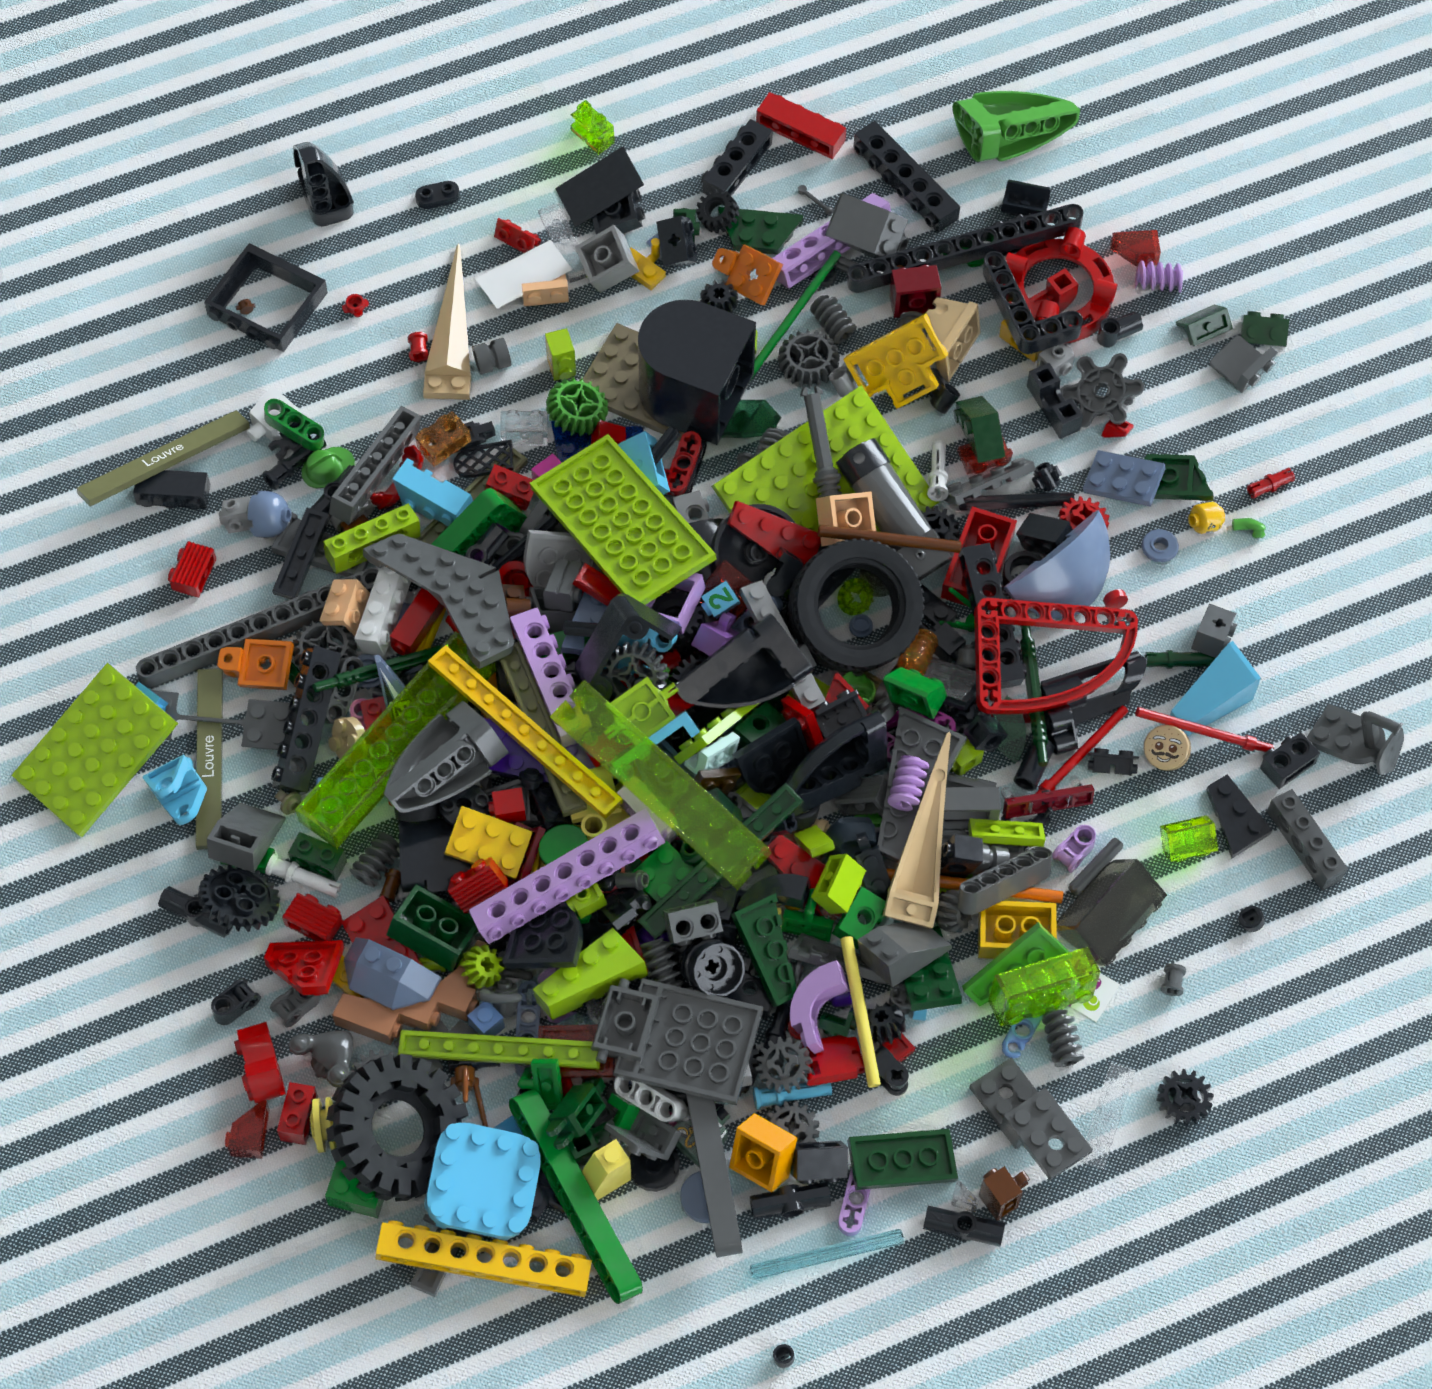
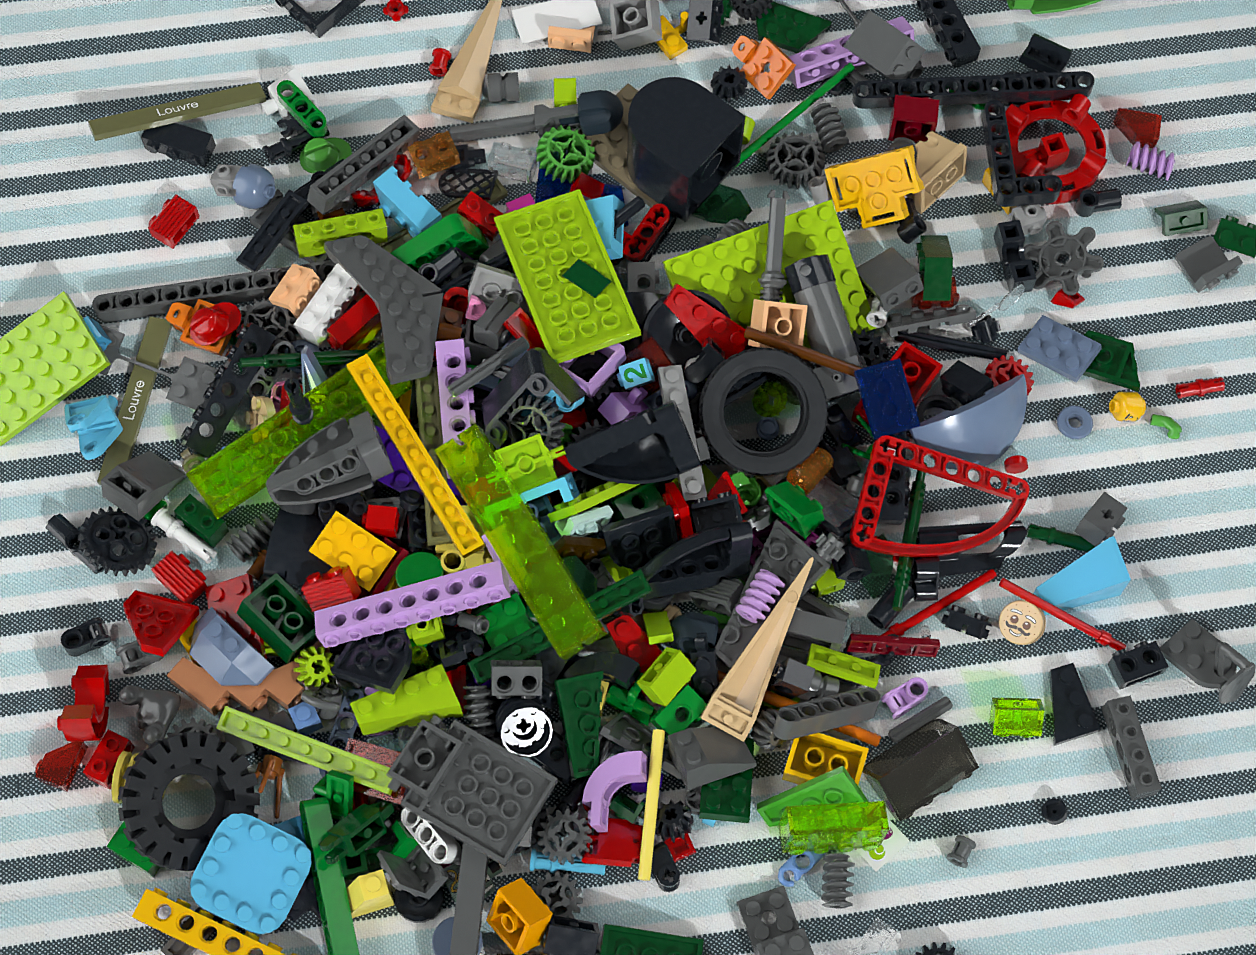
camera: 15 degrees right, 5 degrees up
none -> red piece [190,302,242,346]
none -> black pin [284,378,314,425]
none -> clear neon green pin [411,645,433,670]
none -> piece [440,90,623,143]
none -> dark grey axle [447,337,530,397]
none -> bright pink tile [465,295,487,321]
none -> dark green sticker [562,259,612,298]
none -> dark grey gear [815,532,845,562]
none -> clear blue plate [854,358,920,440]
none -> dark grey panel [856,247,924,312]
none -> clear piece [967,284,1025,327]

